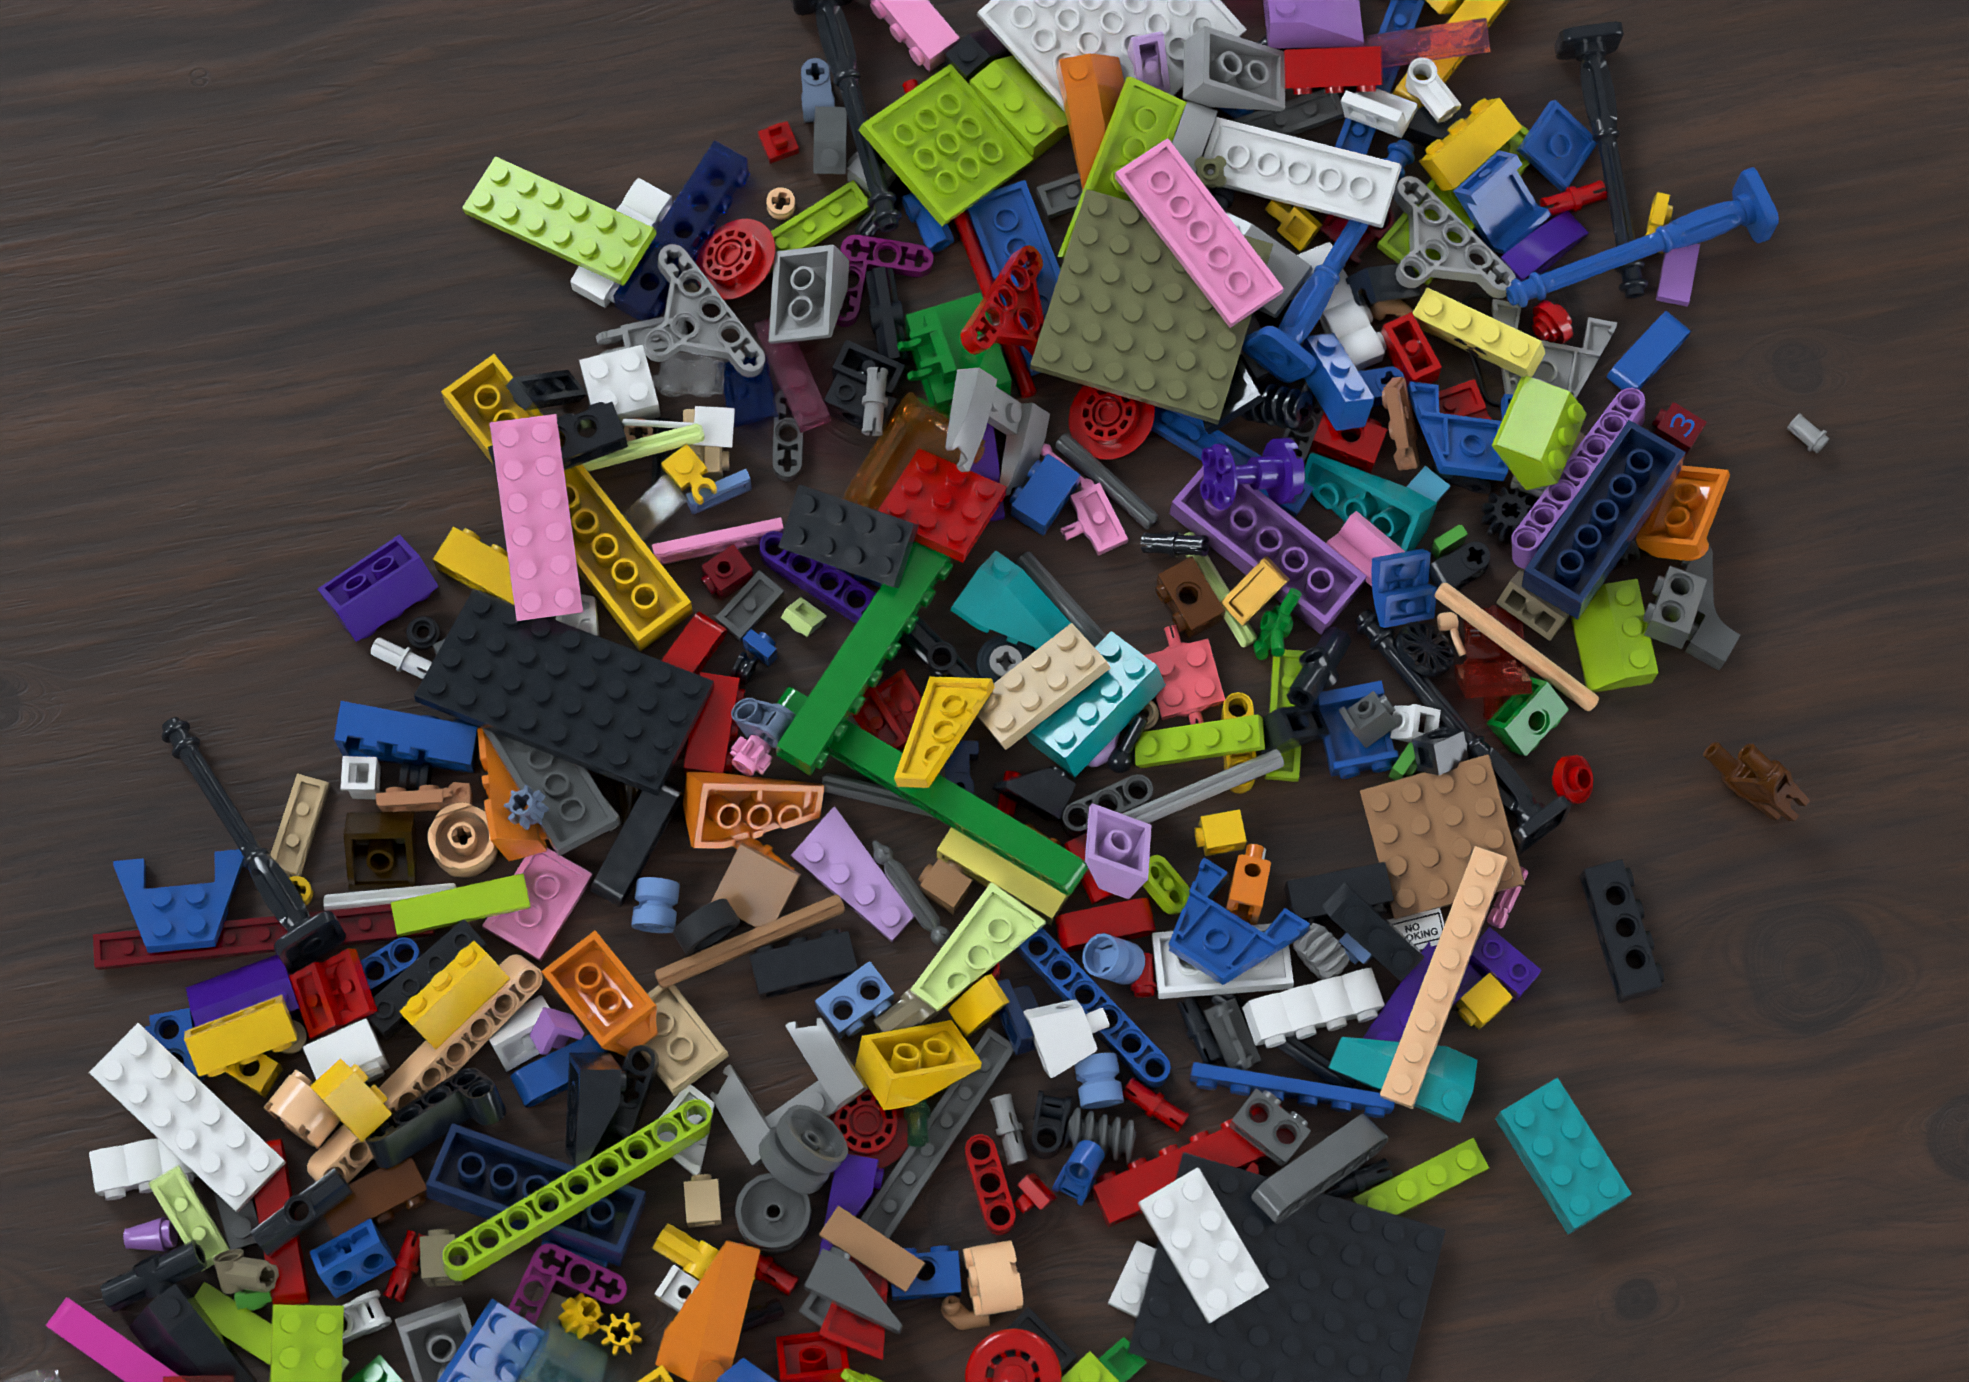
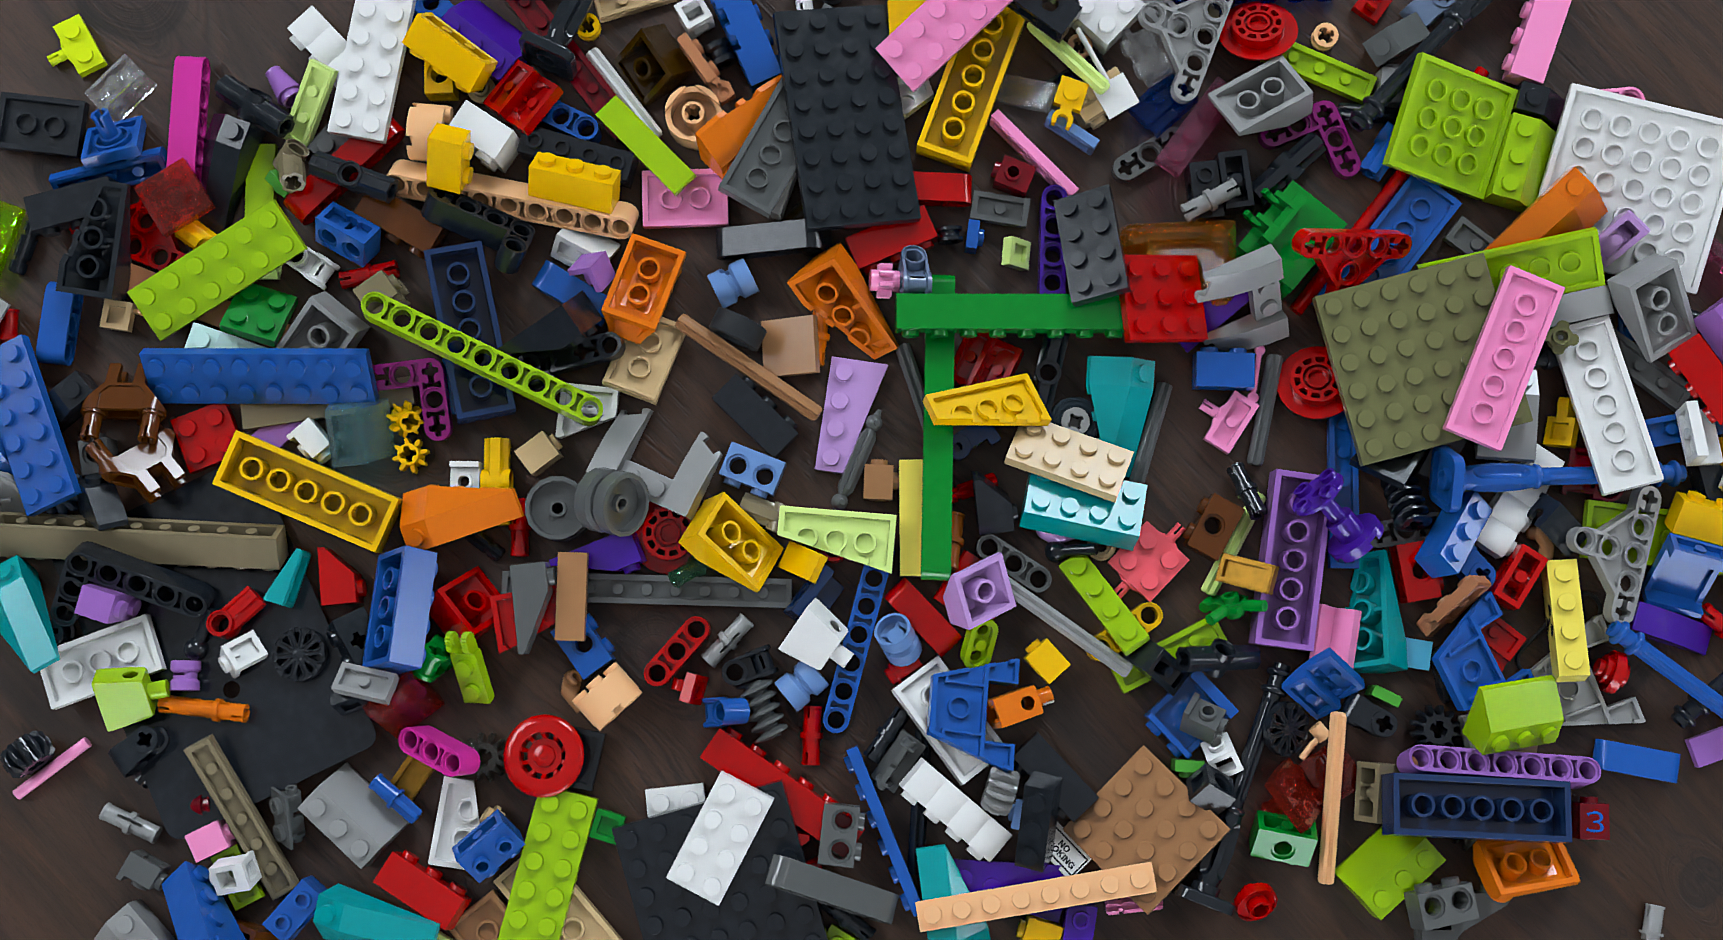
camera: 65 degrees right, 10 degrees up
sand blue gear [504,785,549,830] -> none

